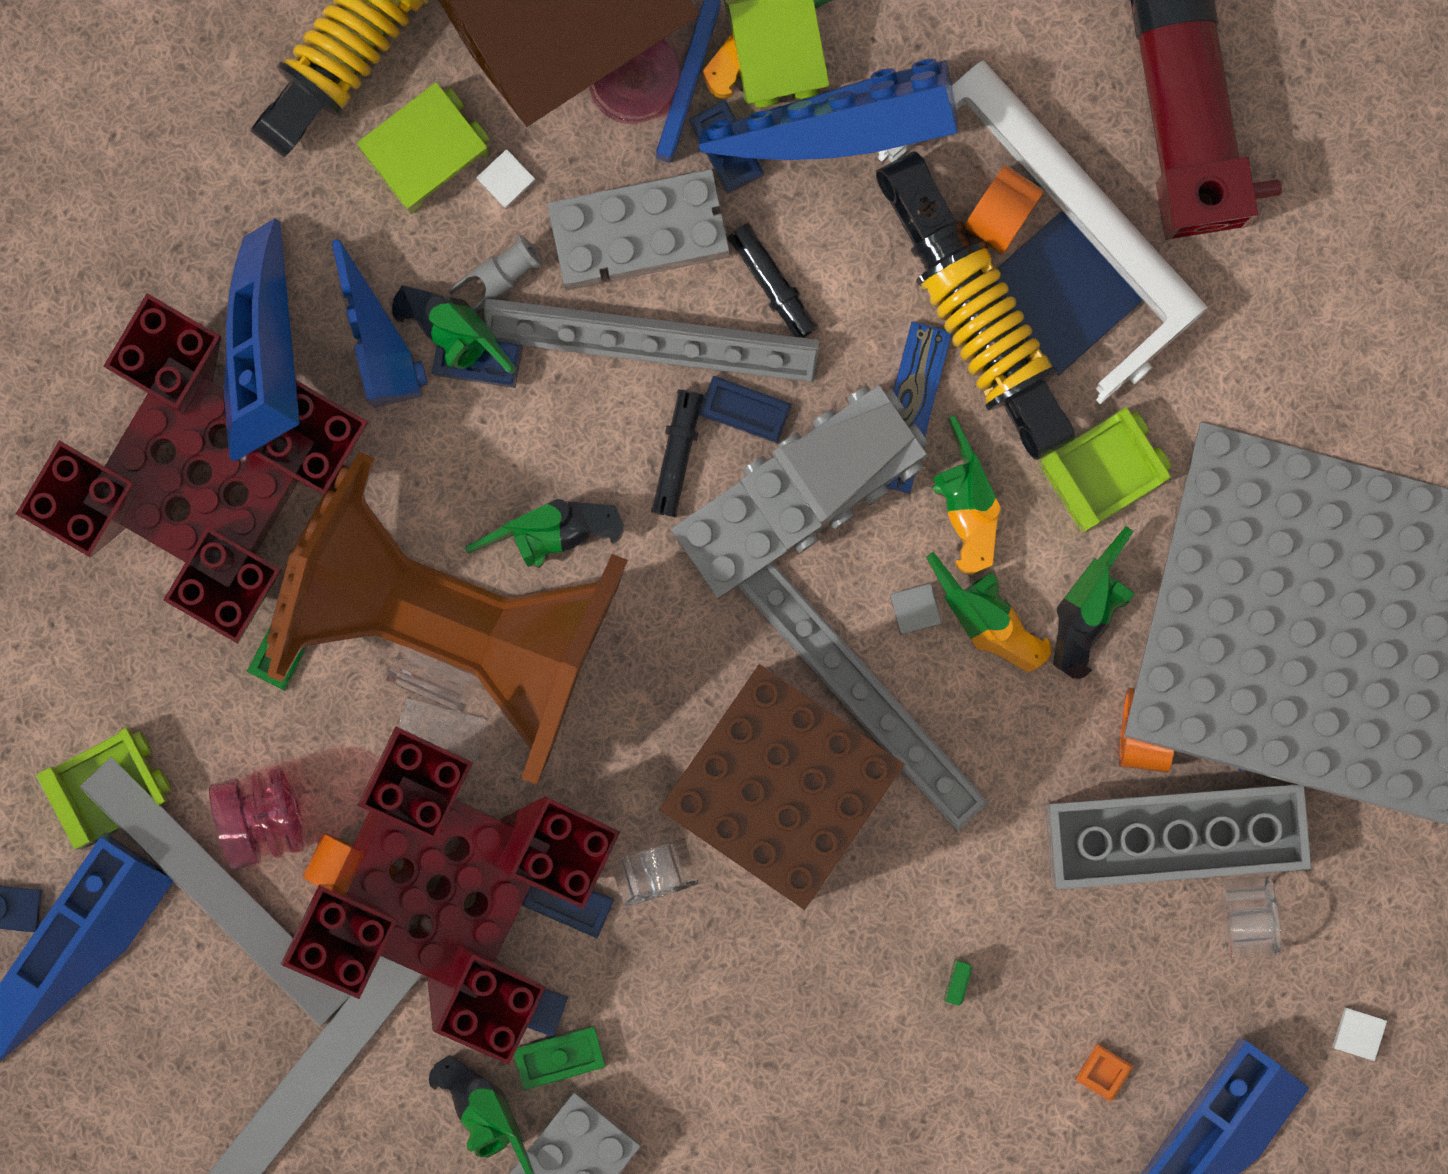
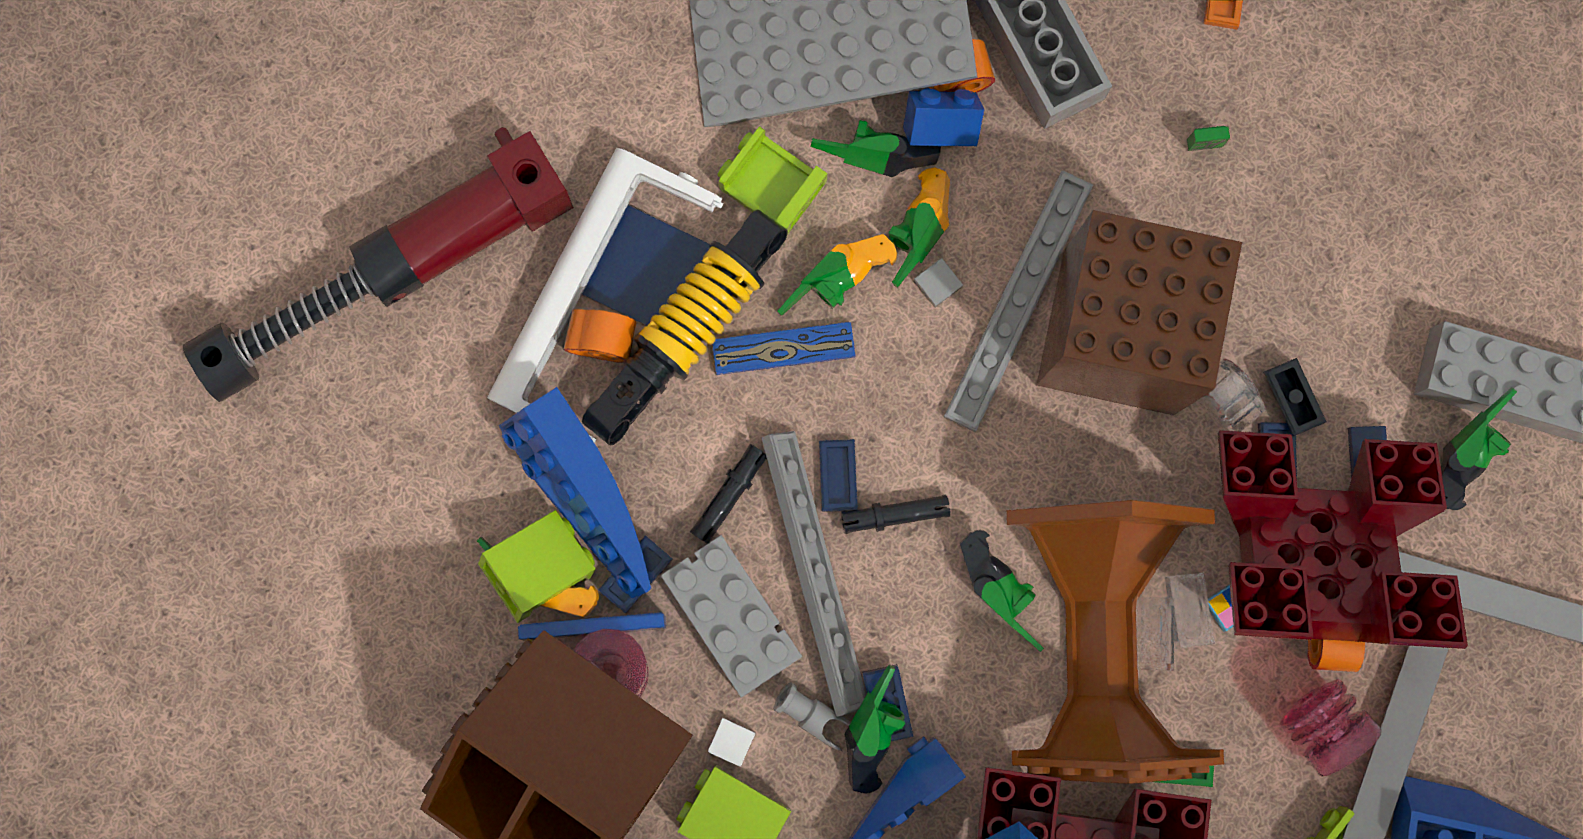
camera: 115 degrees left, 5 degrees down
green plate [514,1025,606,1090] -> none
light grey wedge [671,385,929,599] -> none
none -> blue brick [903,88,985,147]
none -> black slope [1263,358,1327,436]

